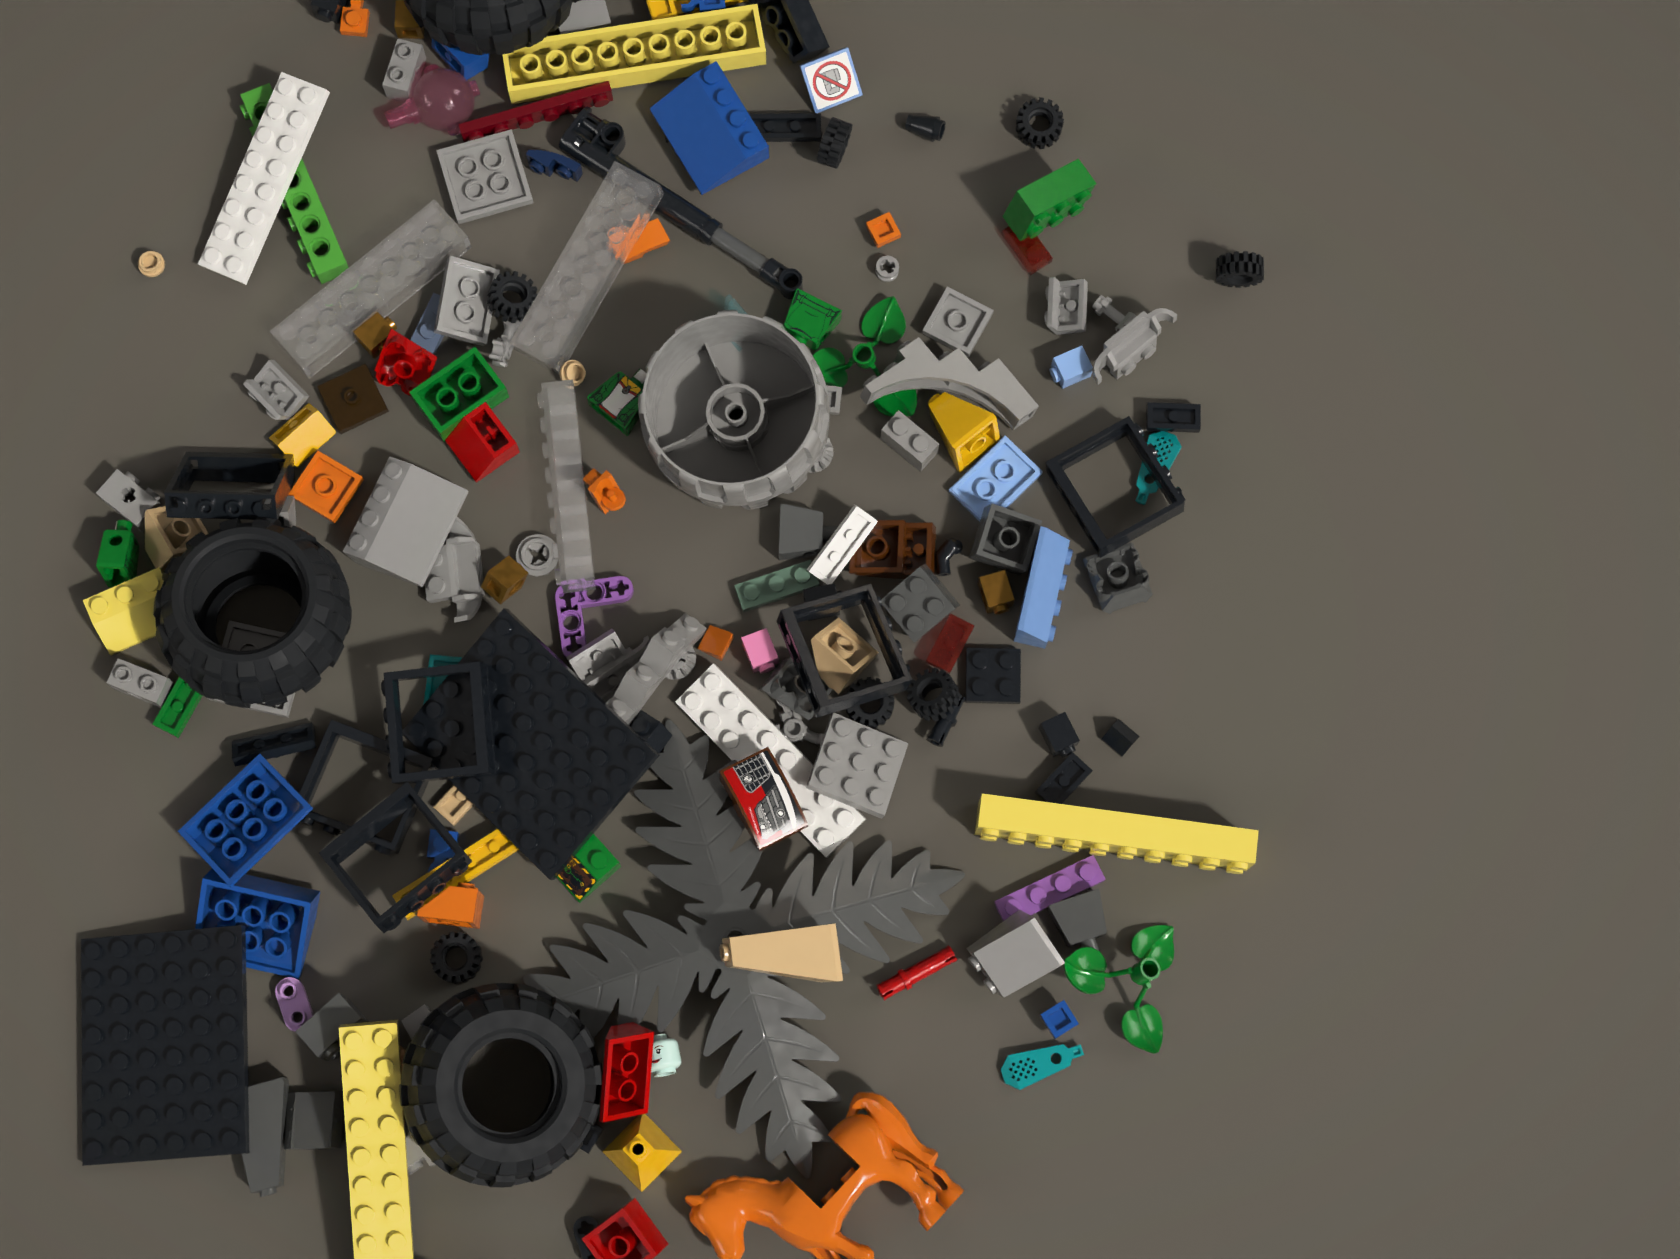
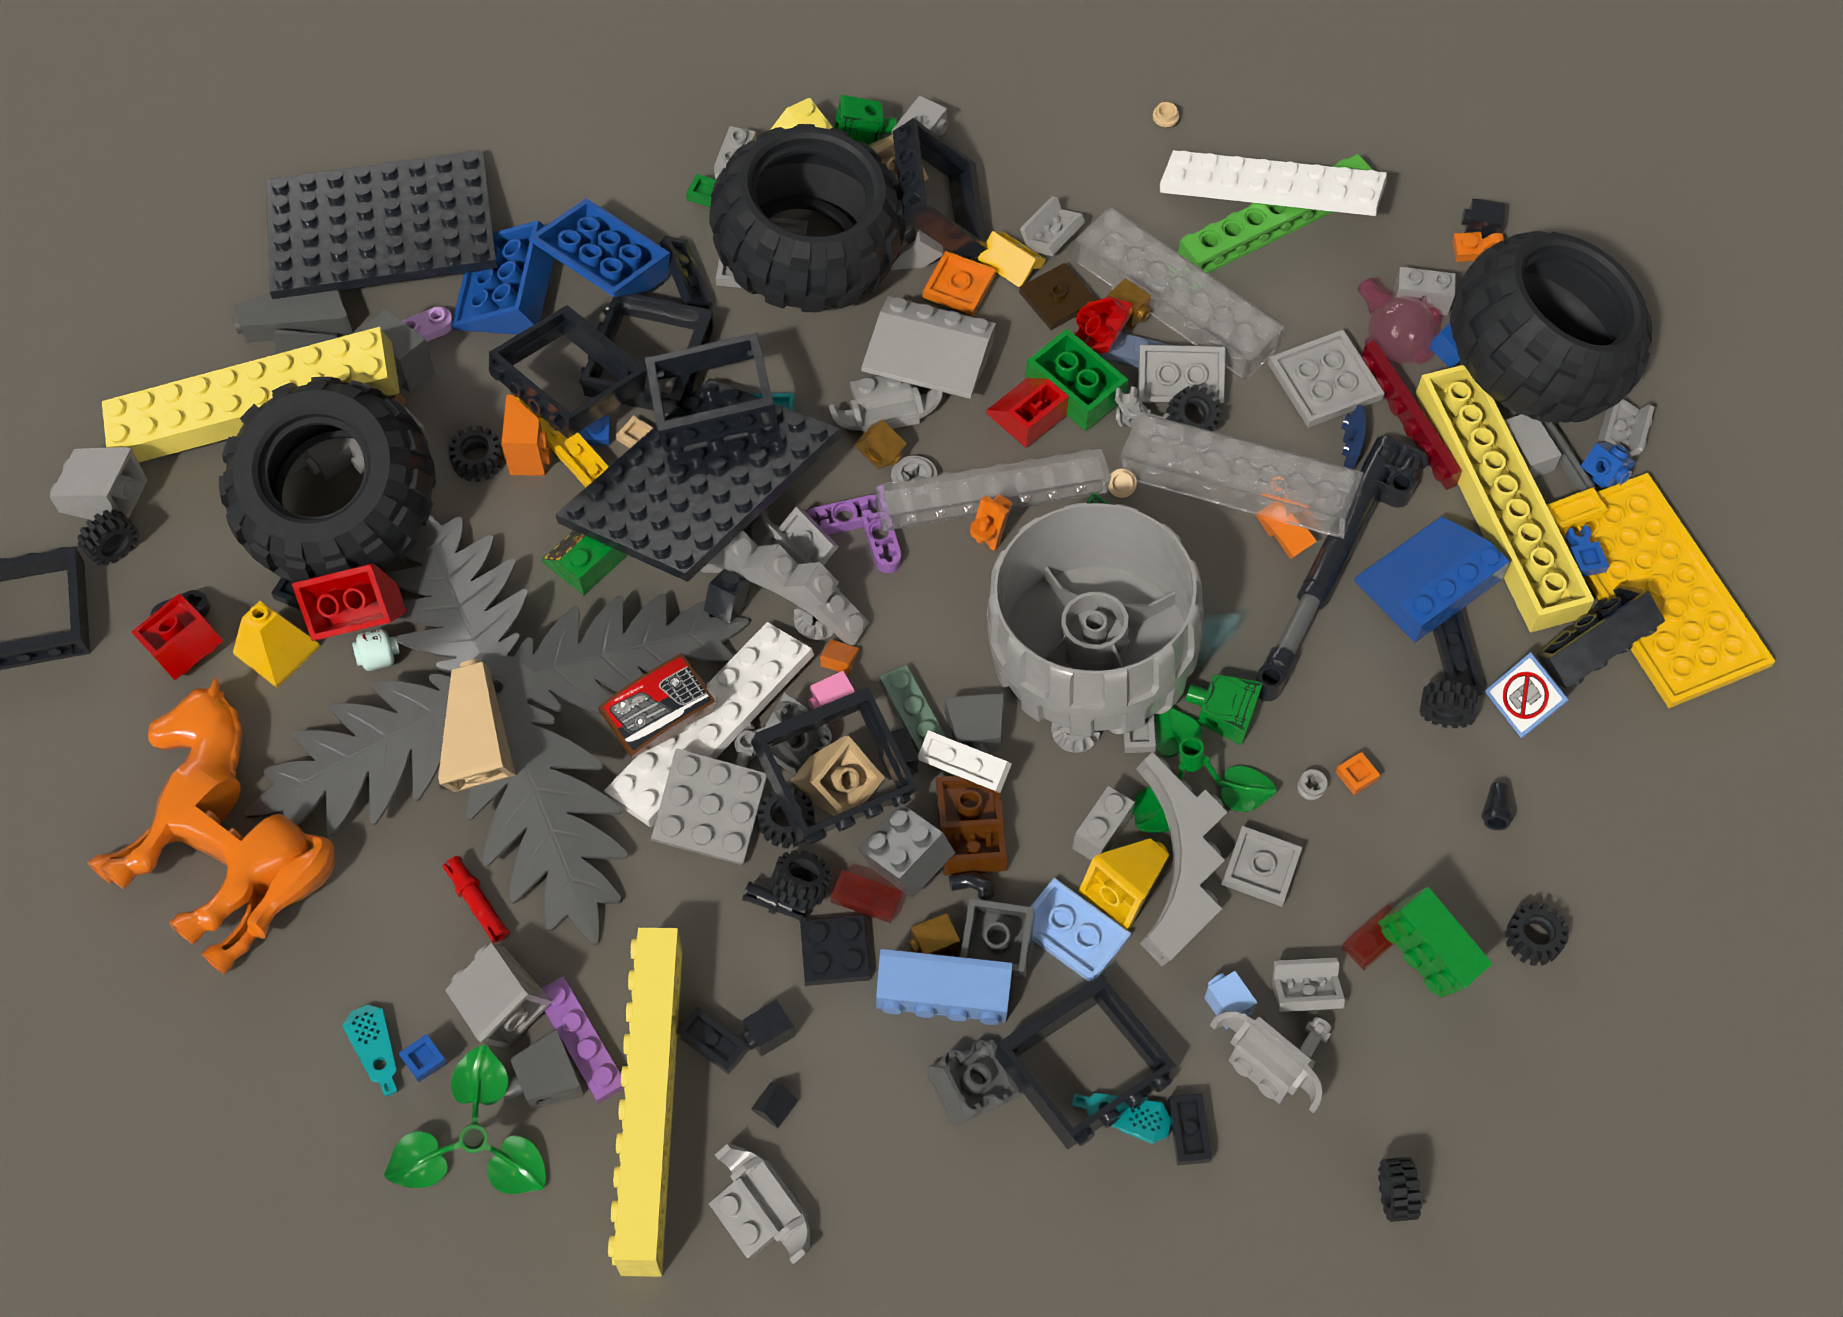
camera: 85 degrees right, 15 degrees down
none -> light grey plate [709,1144,810,1264]

